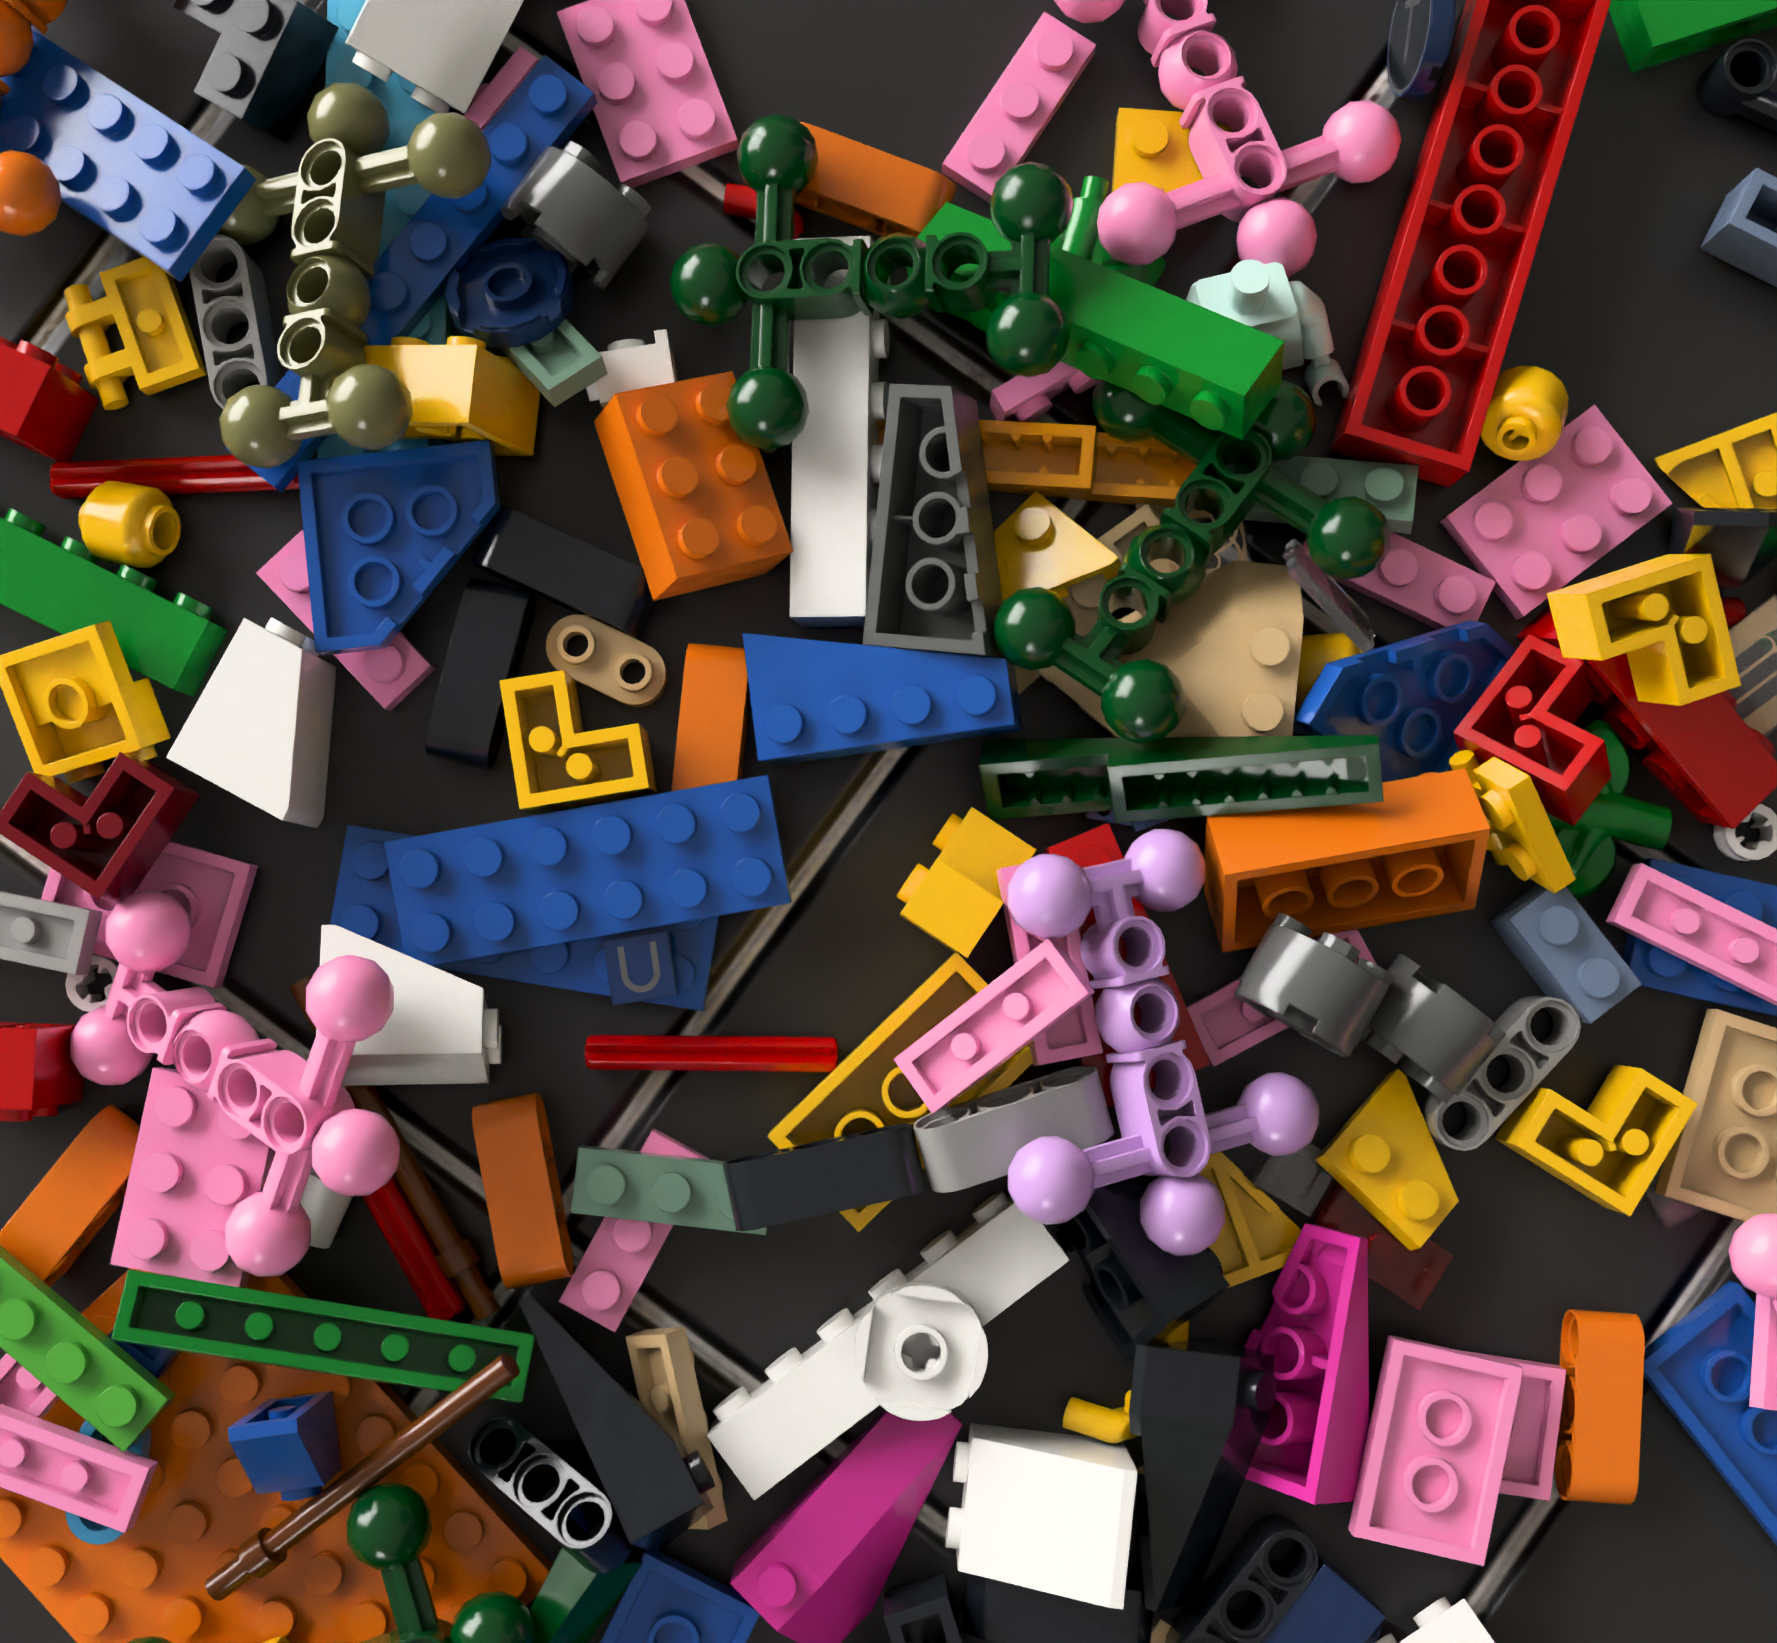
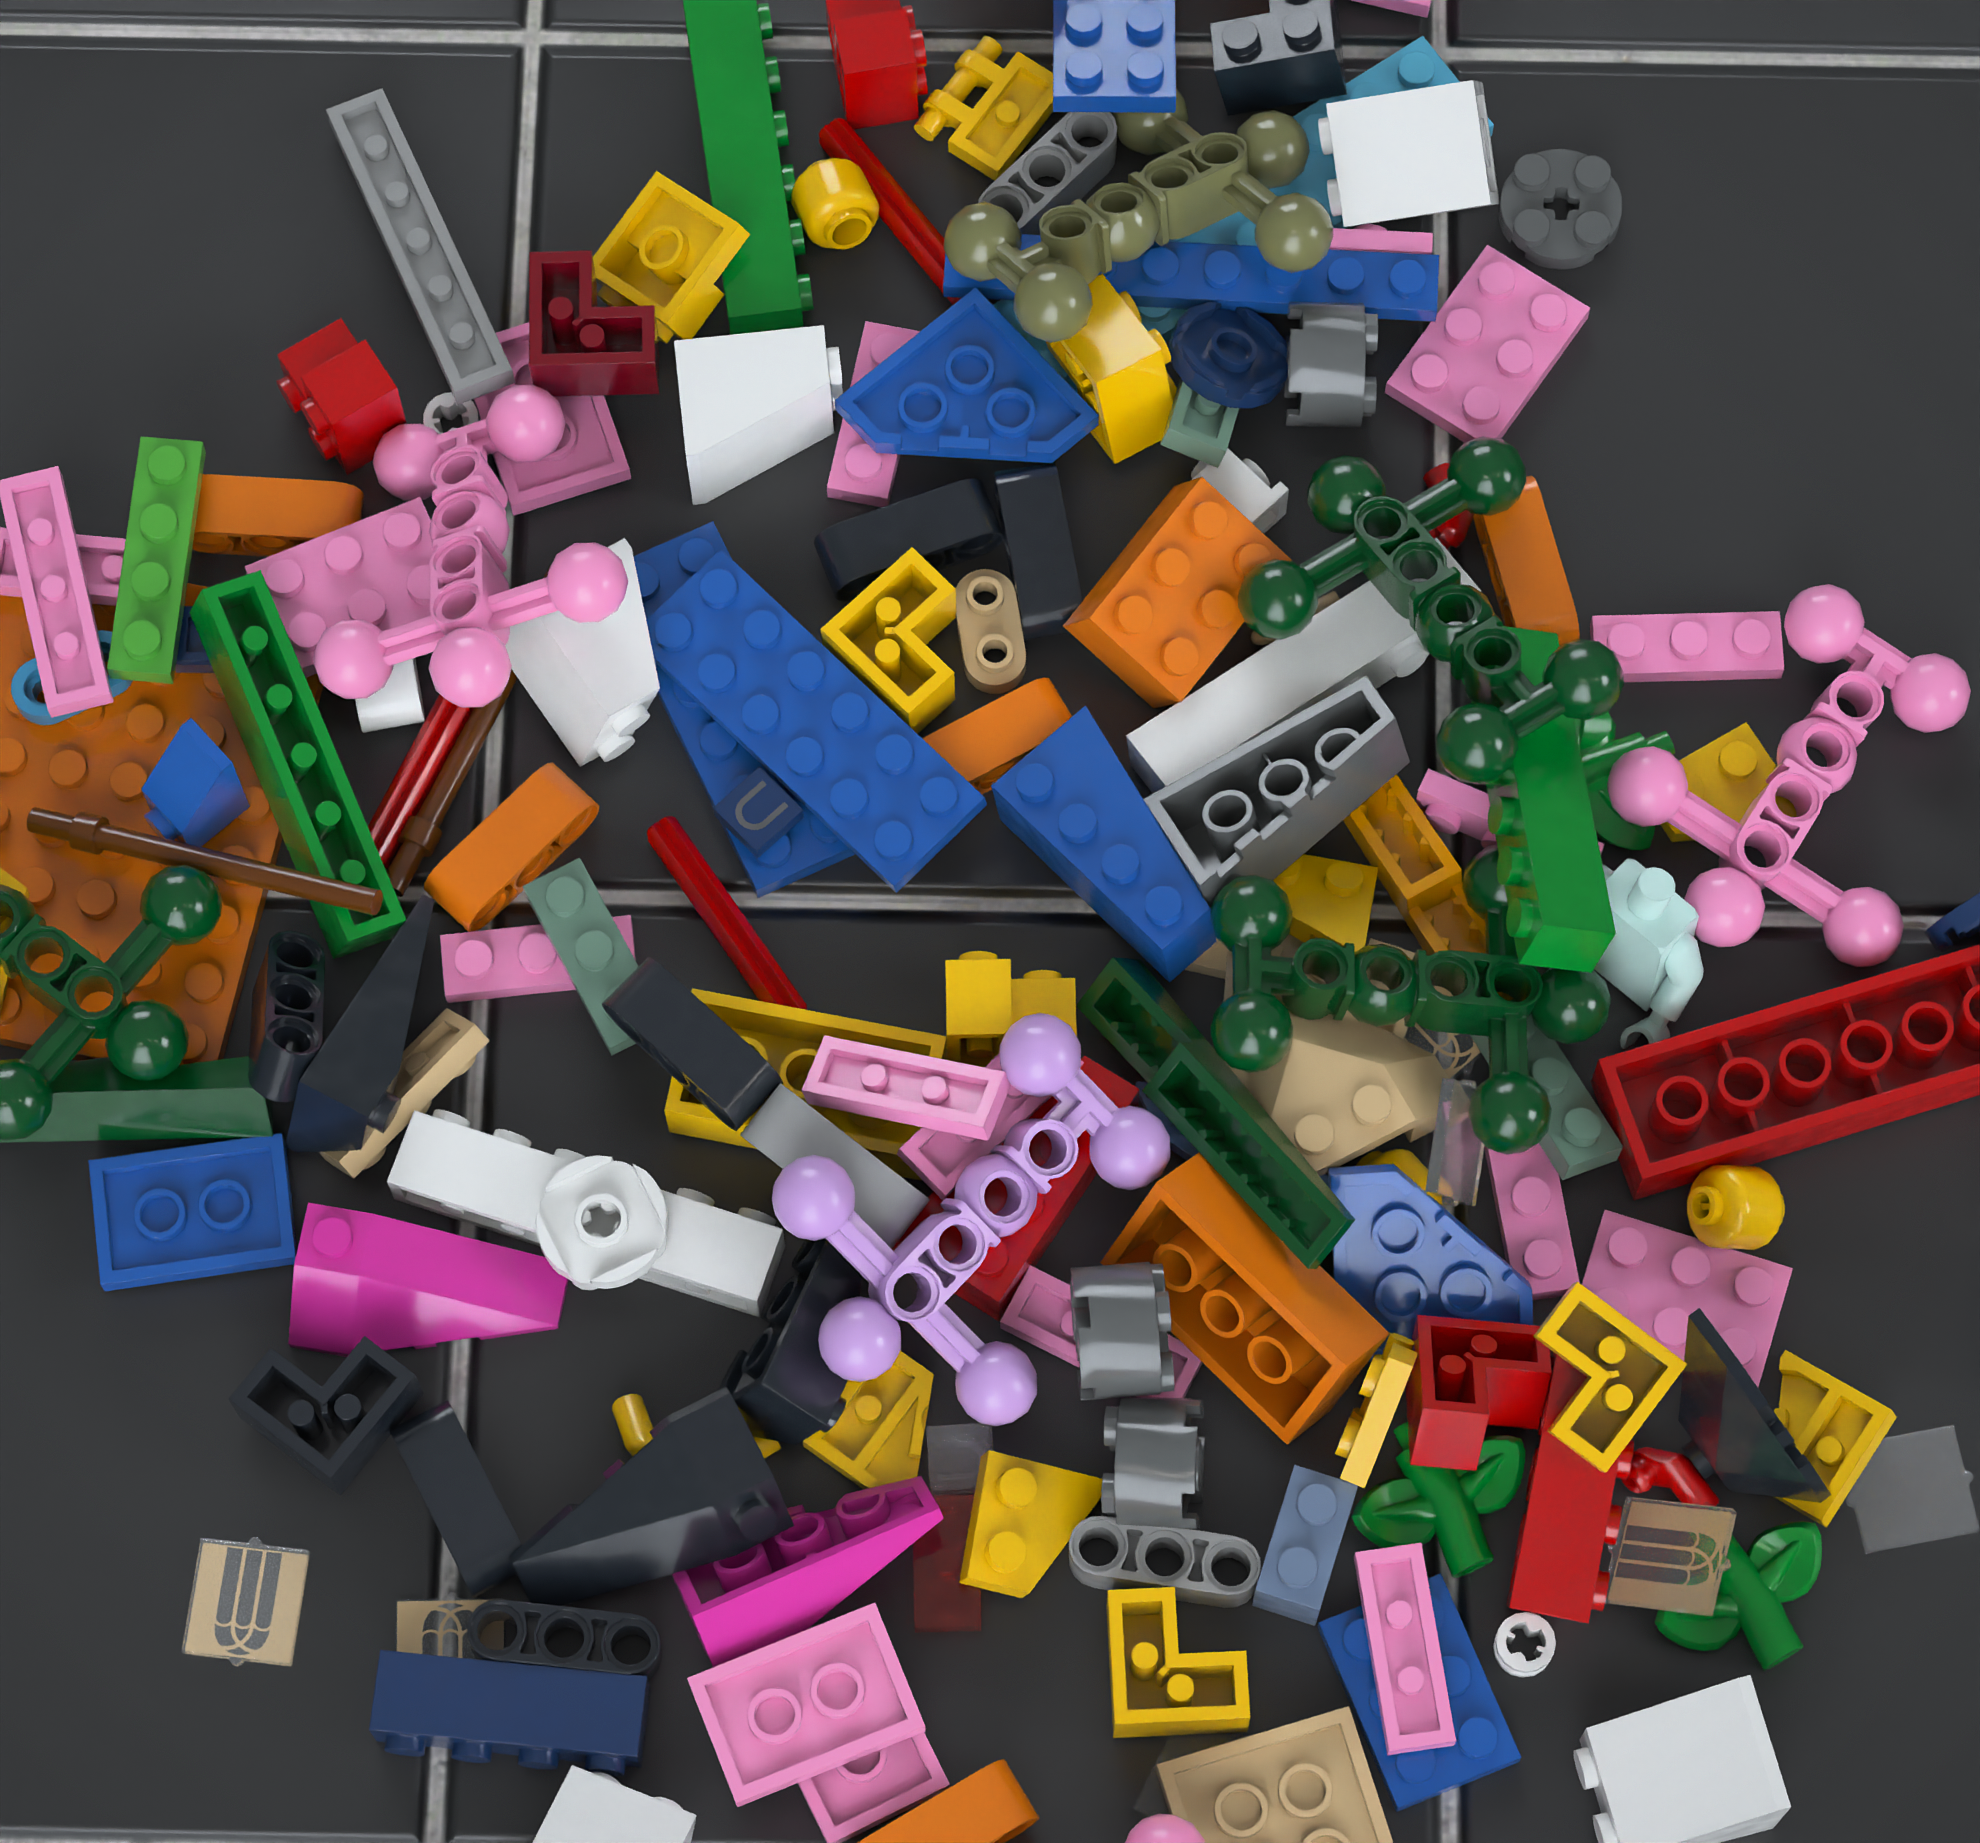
camera: 55 degrees right, 15 degrees down
white slope [945,1423,1138,1609] -> none

